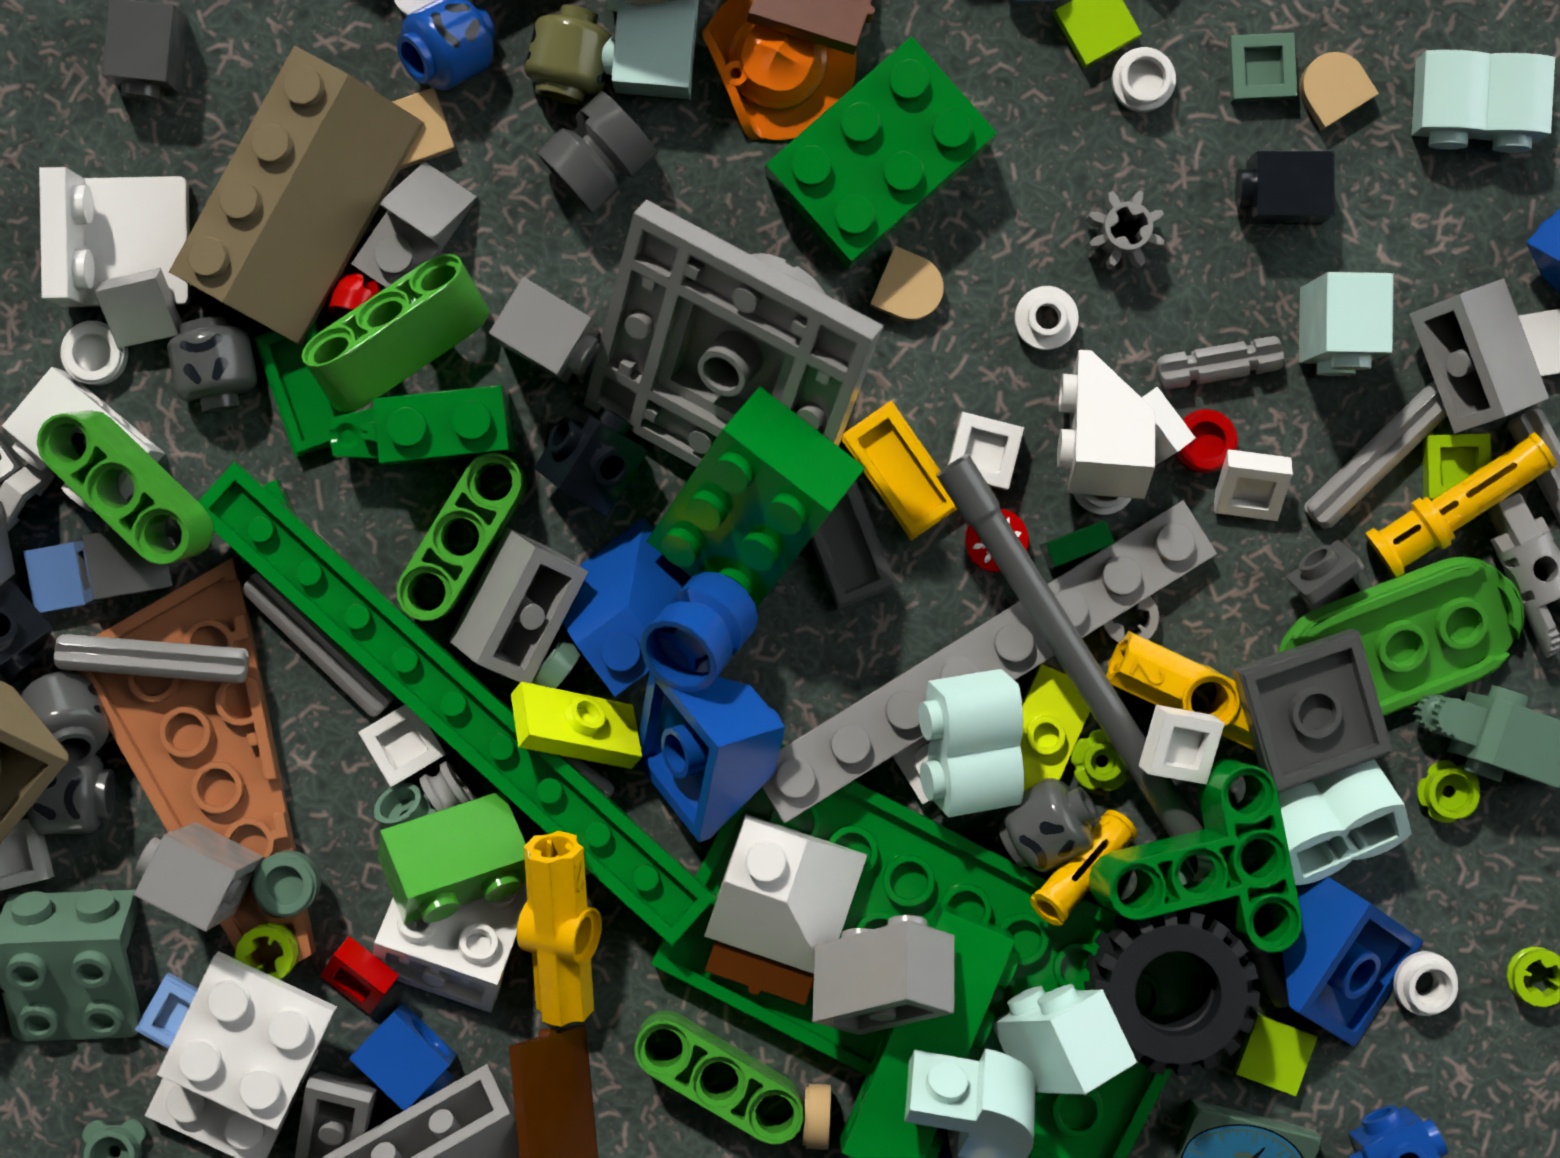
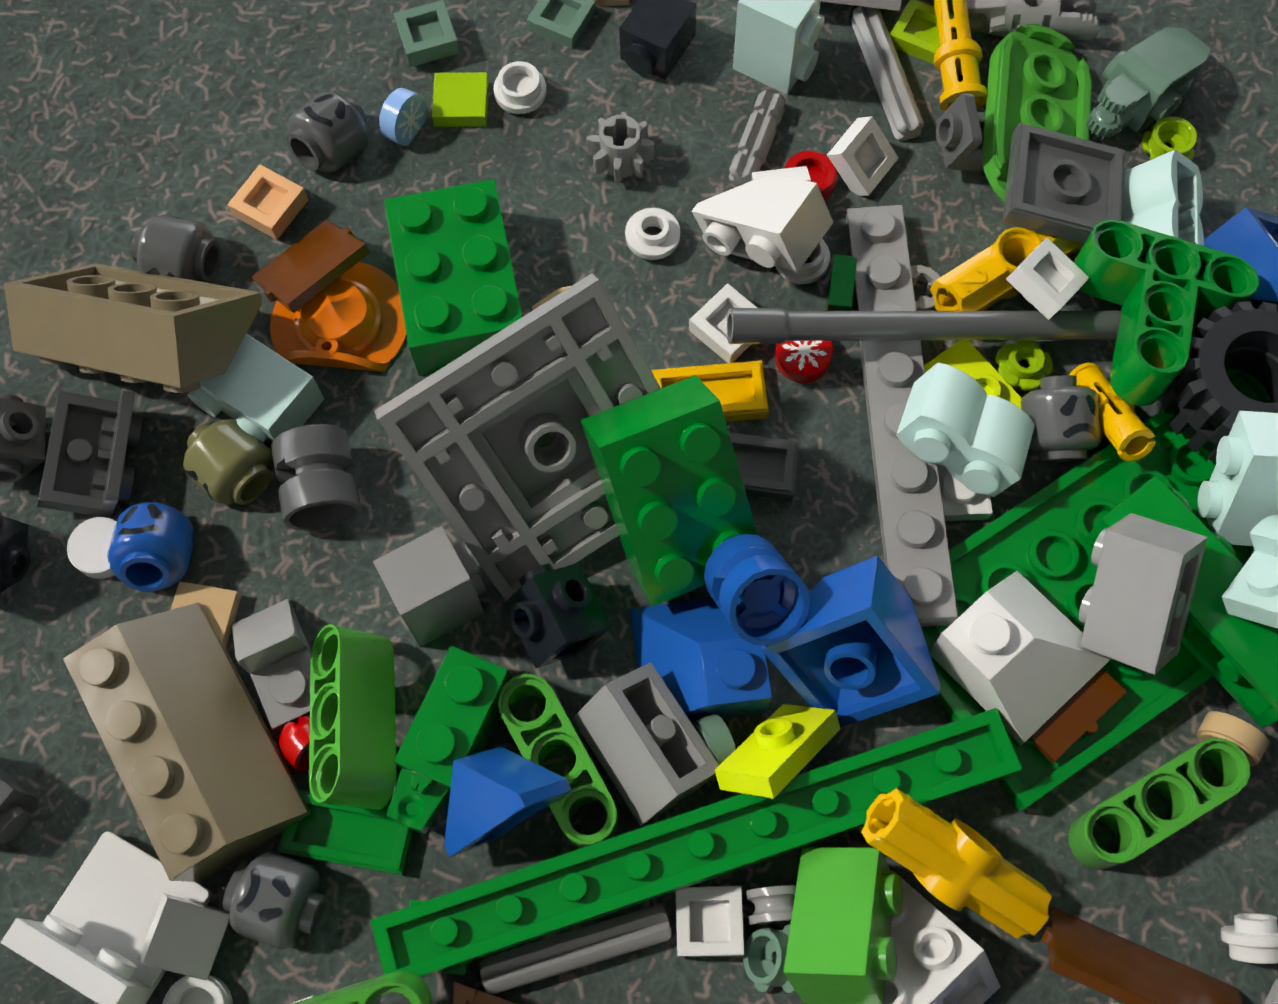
camera: 60 degrees left, 20 degrees down
none -> blue slope [444,746,572,858]

